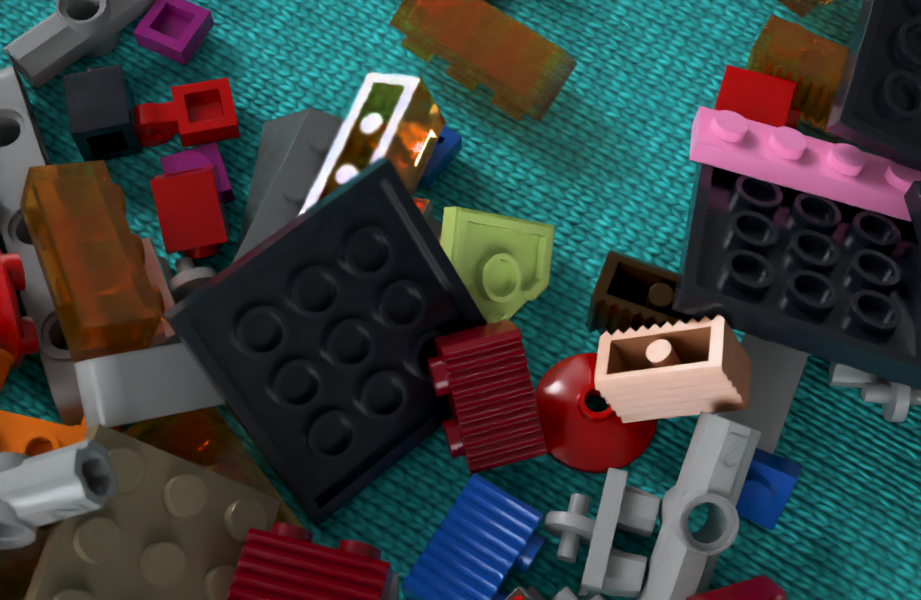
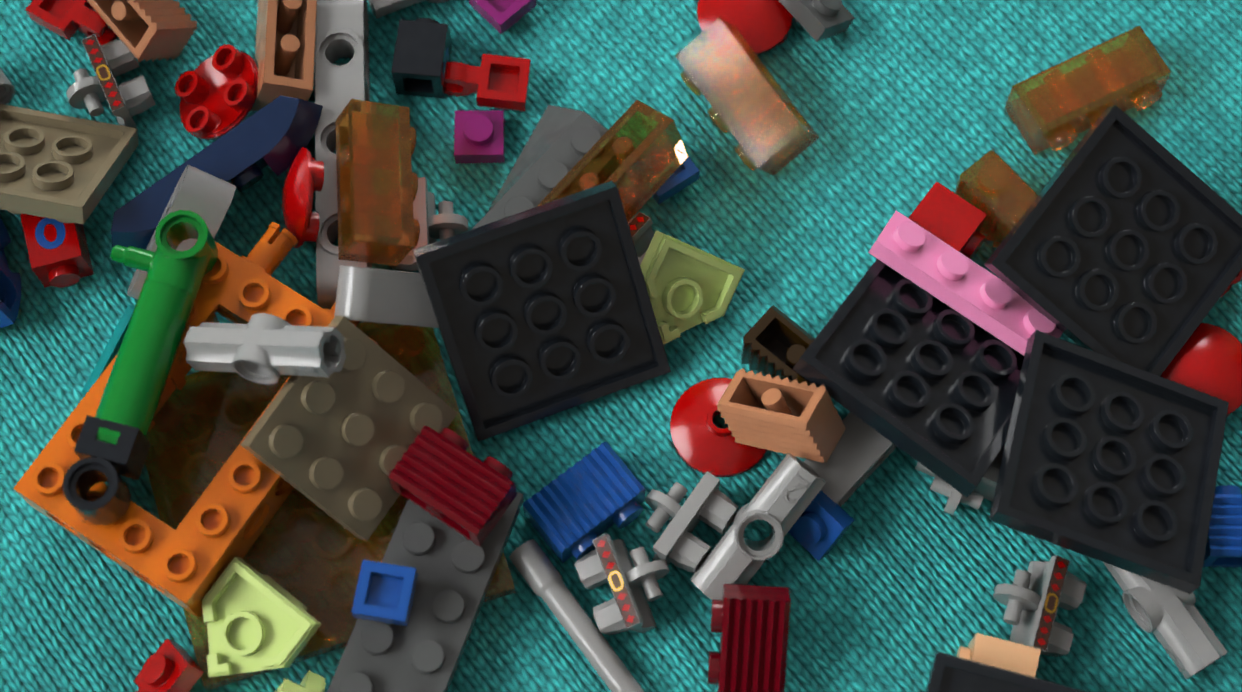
camera: 20 degrees right, 5 degrees up
red brick [150,164,231,259] -> none
dark red brick [427,319,547,474] -> none

